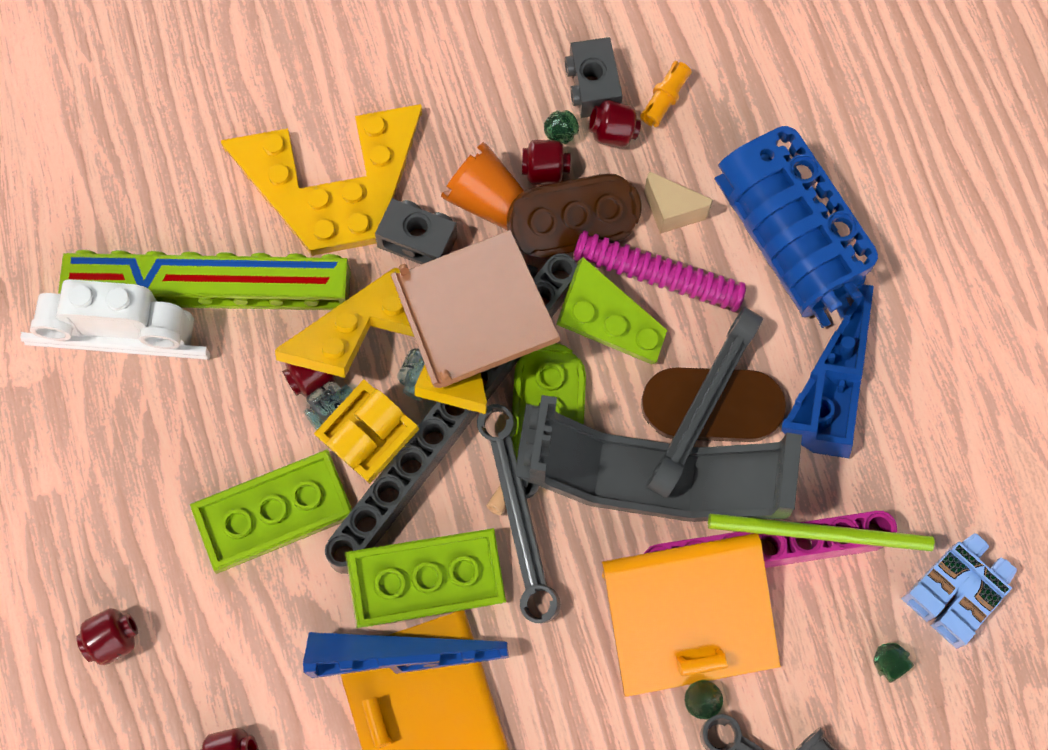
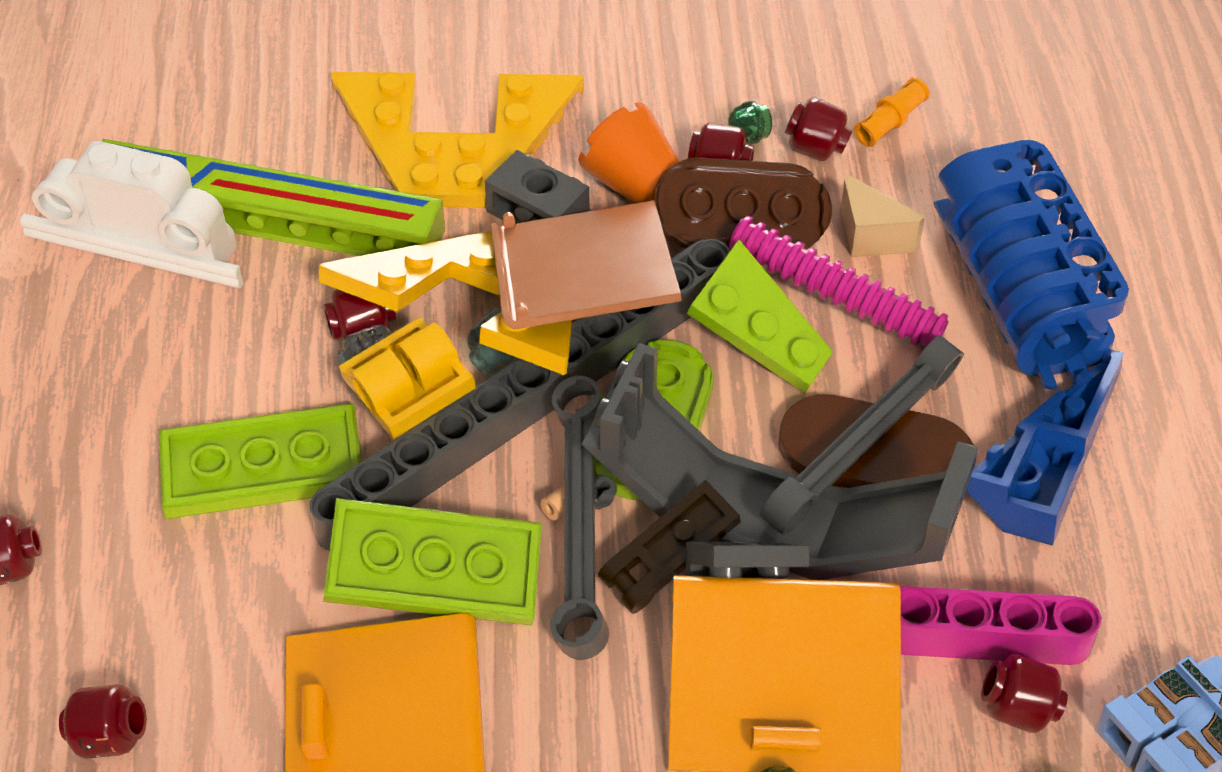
camera: 15 degrees right, 20 degrees down
blue wedge [303,632,509,678] -> none
dark grey brick [564,37,623,118] -> none
lime piece [708,513,935,551] -> none
none -> dark brown plate [598,480,741,614]
none -> dark grey bracket [686,542,810,579]
none -> dark red head [981,654,1068,733]

